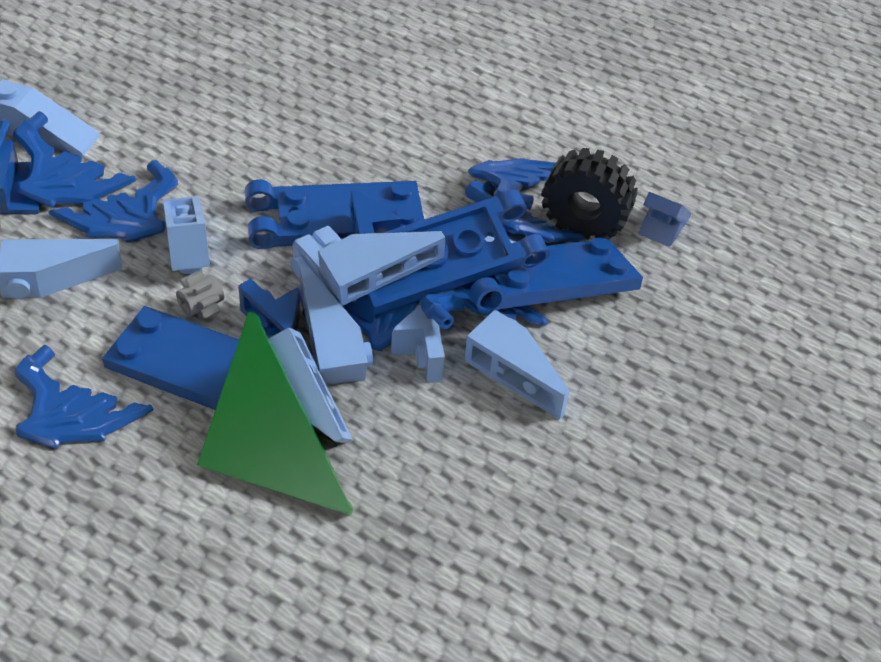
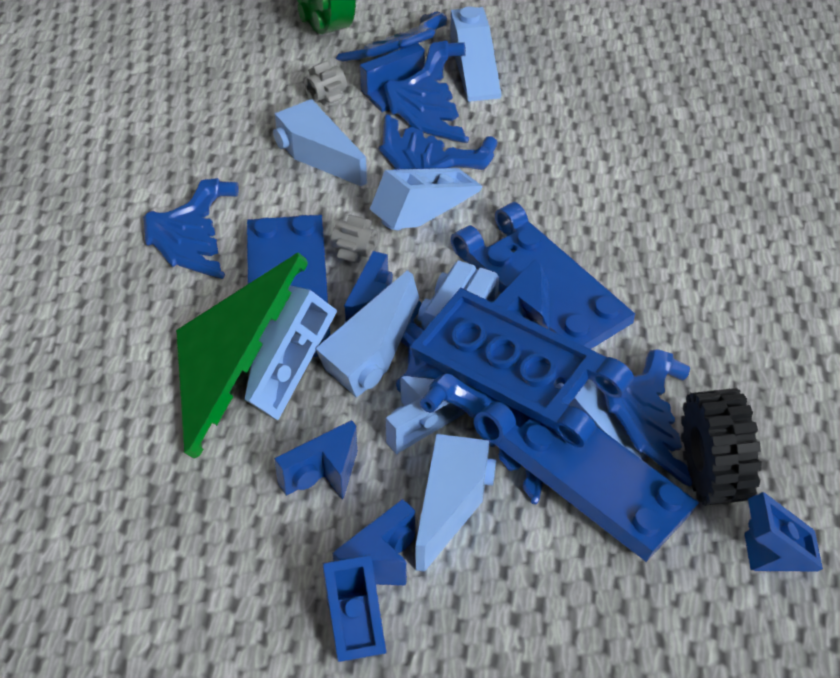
camera: 65 degrees right, 0 degrees up
light blue slope [318,231,445,306] -> none
blue animal [468,158,556,210] -> none
none -> blue slope [274,420,358,500]
none -> blue slope [322,555,387,662]
none -> blue slope [332,499,415,586]

